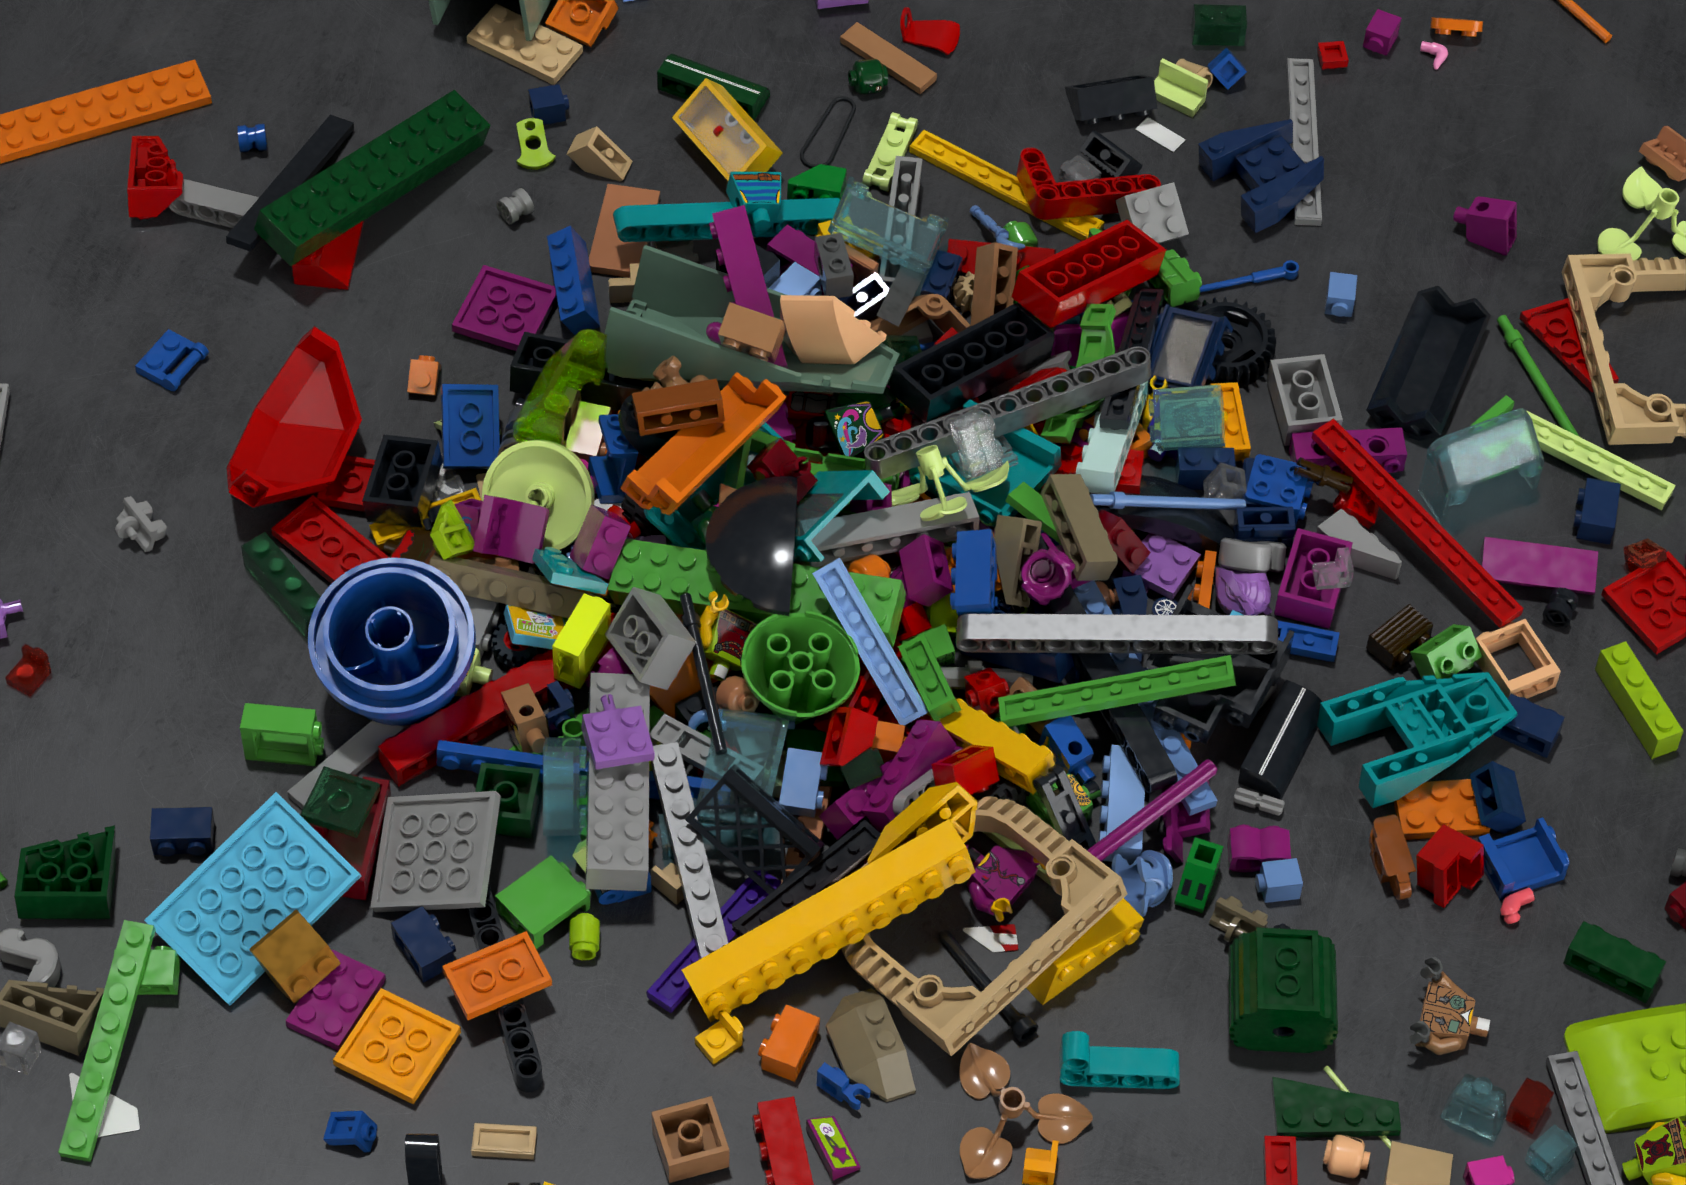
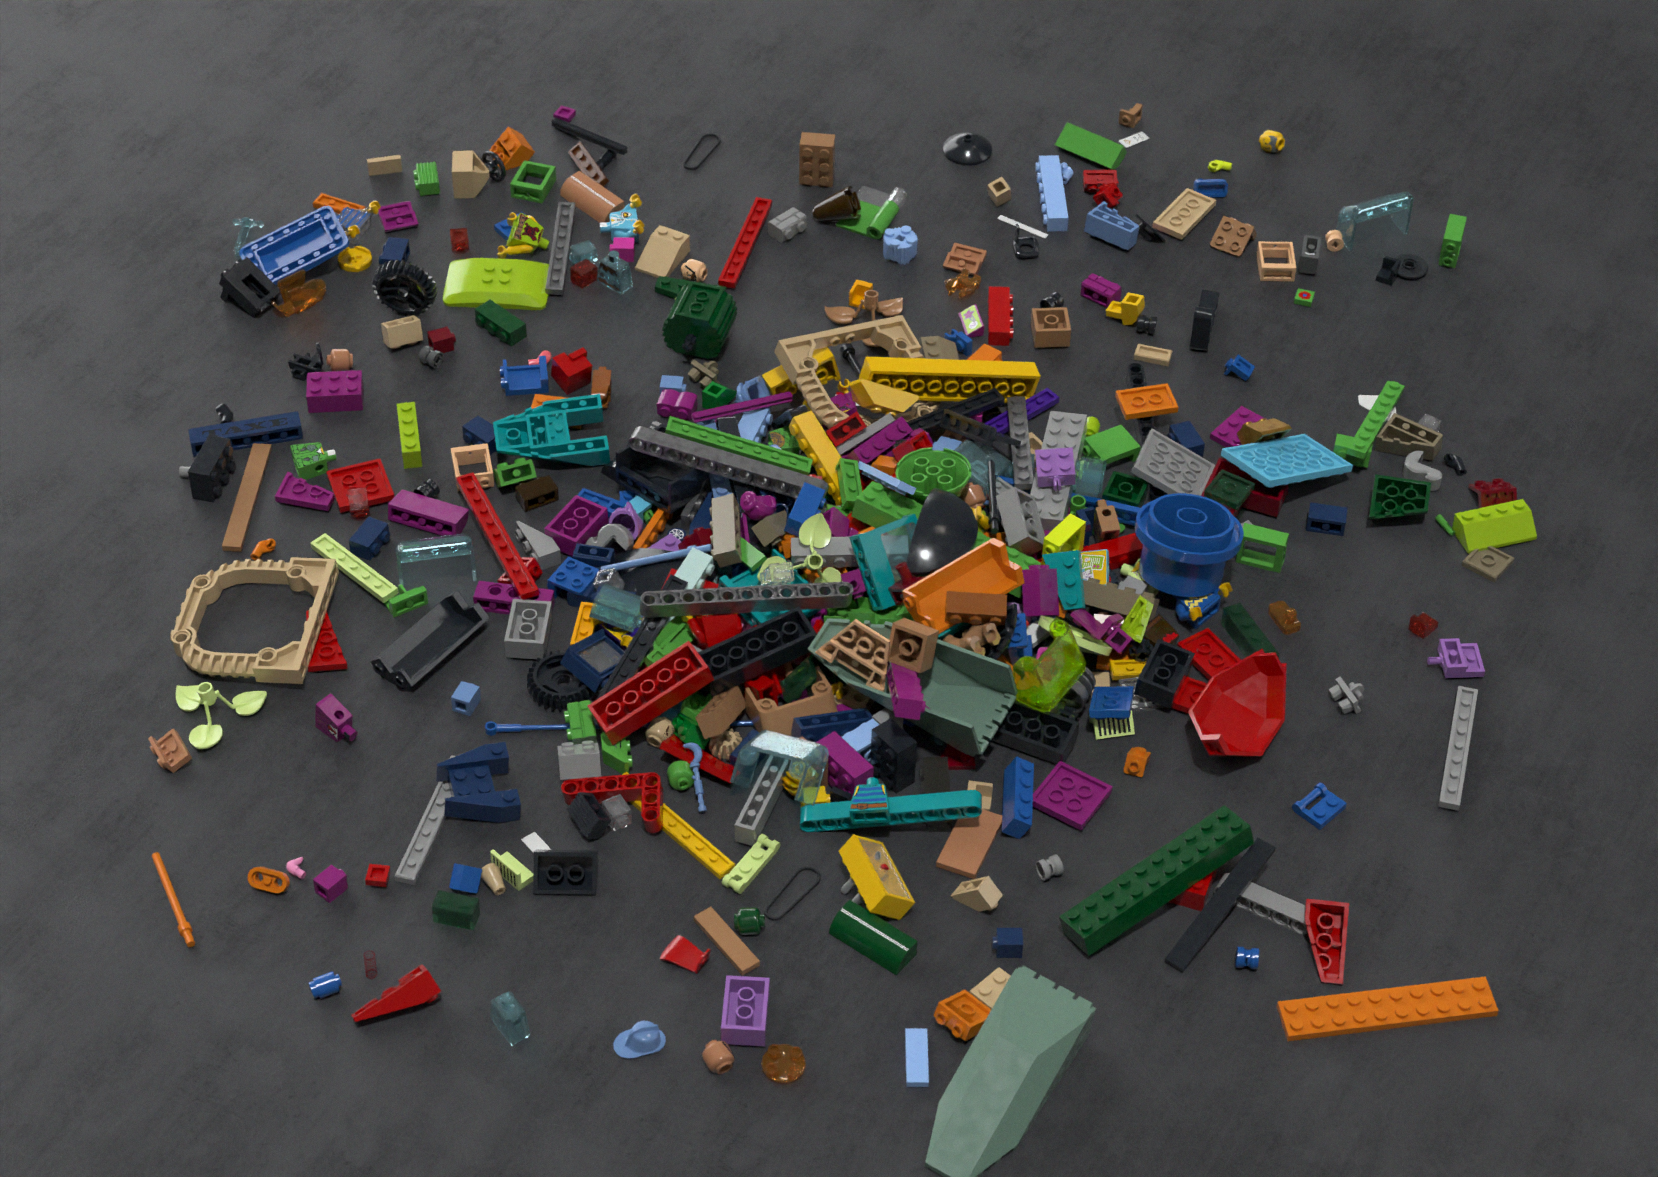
camera: 165 degrees left, 10 degrees down
light orange plate [333,988,461,1105] -> none
lime piece [516,118,556,169] -> none
green slope [787,164,847,200] -> none
dark grey brick [814,233,854,298] -> none
flat silver sticker [876,260,926,327] -> none
teal beam [1060,1031,1180,1089] -> none
dark brown pin [1294,457,1353,494] -> none
clear panel [1312,547,1354,590] -> none
torso [1410,957,1490,1055] -> none
dark blue brick [1470,761,1526,834] -> none
bright green bar [1497,315,1579,436] -> none
none -> clear orange piece [1268,601,1301,635]

